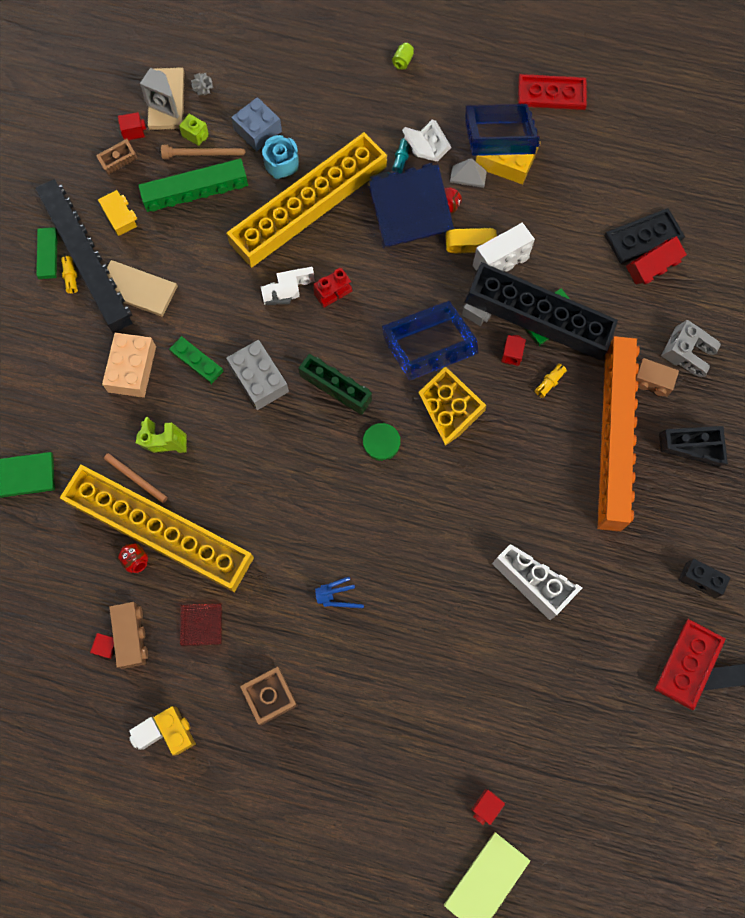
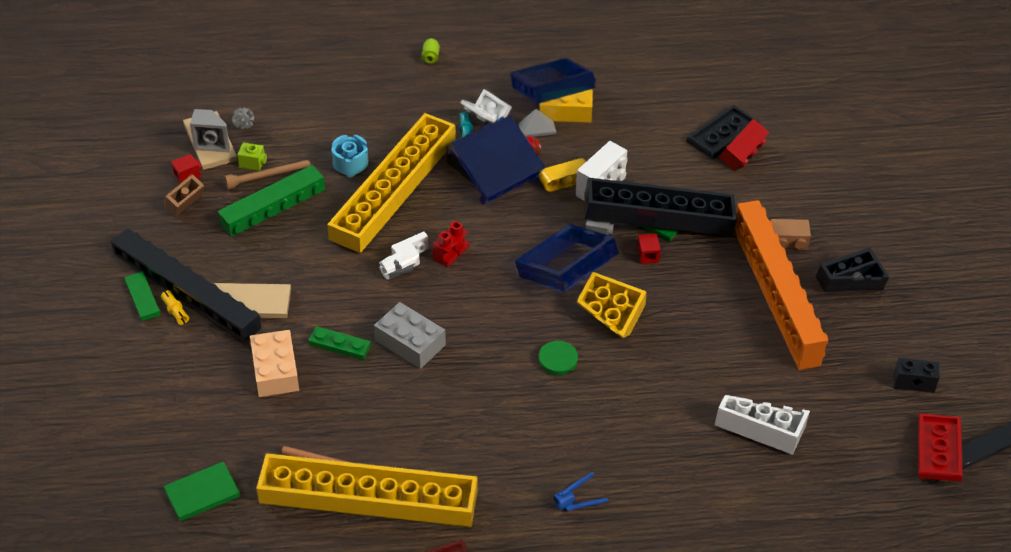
camera: 20 degrees left, 25 degrees down
yellow brick [98,190,137,236] -> none
red head [118,544,148,573] -> none
lime tile [135,417,187,453] -> none
sand blue brick [231,97,282,151] -> none
dark green brick [299,354,372,415] -> none
red tile [518,74,587,110] -> none
yellow pin [534,364,567,398] -> none
light grey brick [661,320,721,377] -> none

